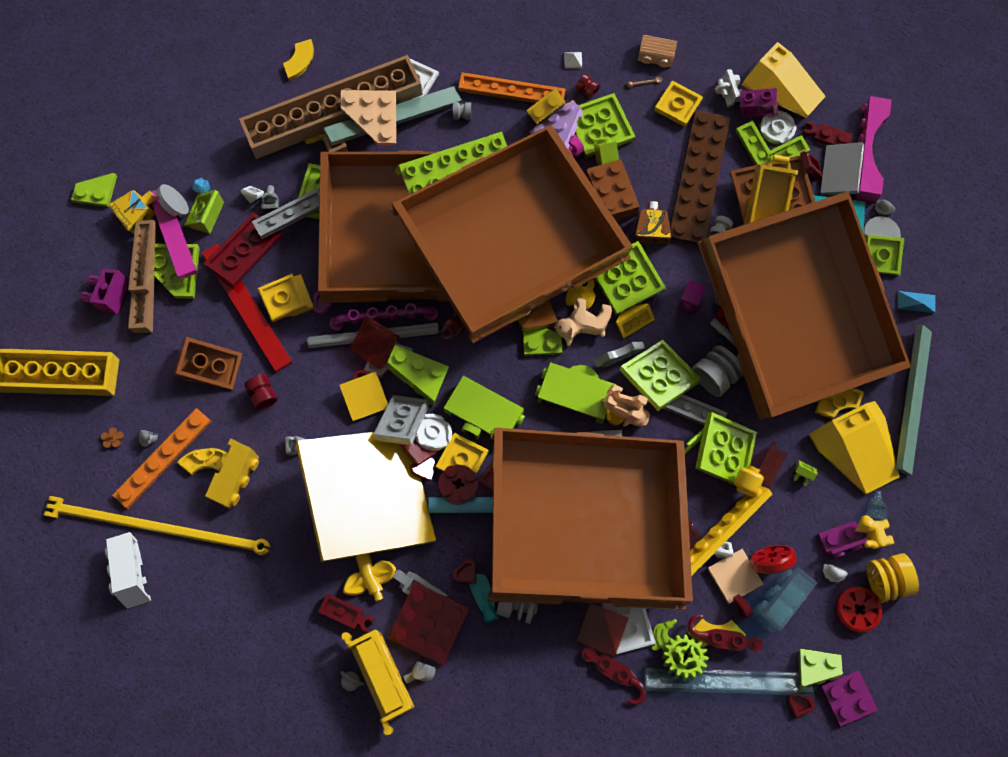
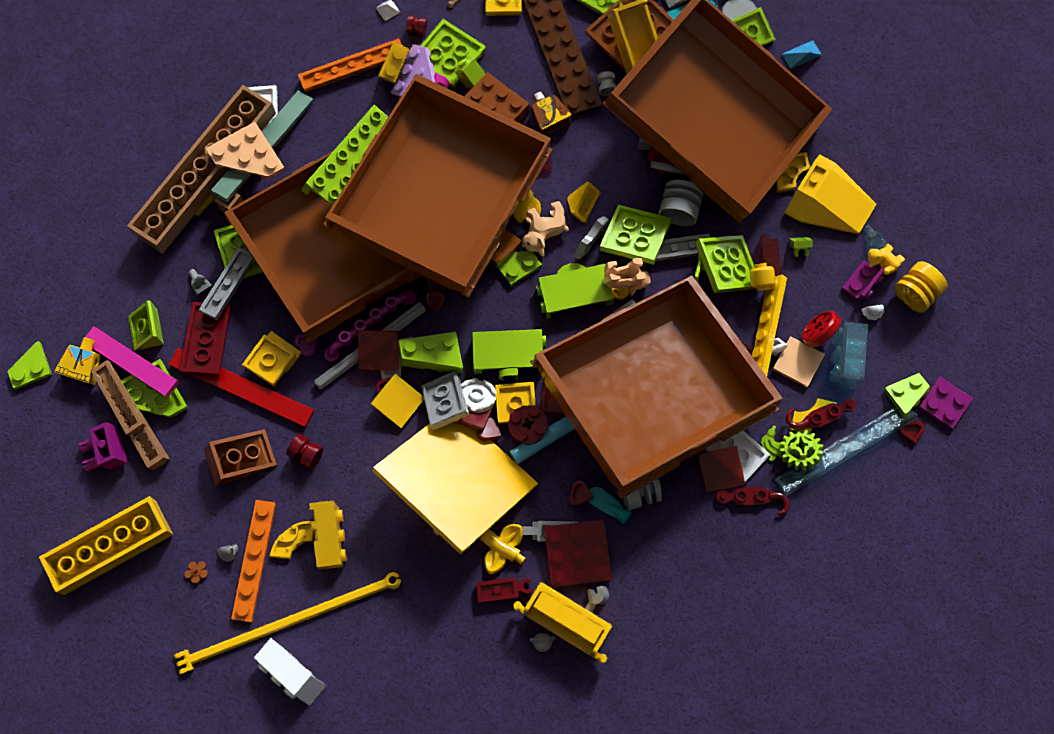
camera: 30 degrees left, 0 degrees up
light grey tile [155,184,189,218] -> none
dark azure piece [192,178,210,193] -> none
white slope [241,186,265,203] -> none
yellow tile [283,39,314,81] -> none
light grey piece [285,436,305,456] -> none
light grey wheel [453,102,471,121] -> none
lime plate [595,241,666,315] -> none
magenta brick [679,280,706,312] -> none
dark red tile [733,594,754,619] -> none
red wheel [835,587,882,633] -> none
sand green tile [896,325,932,475] -> none

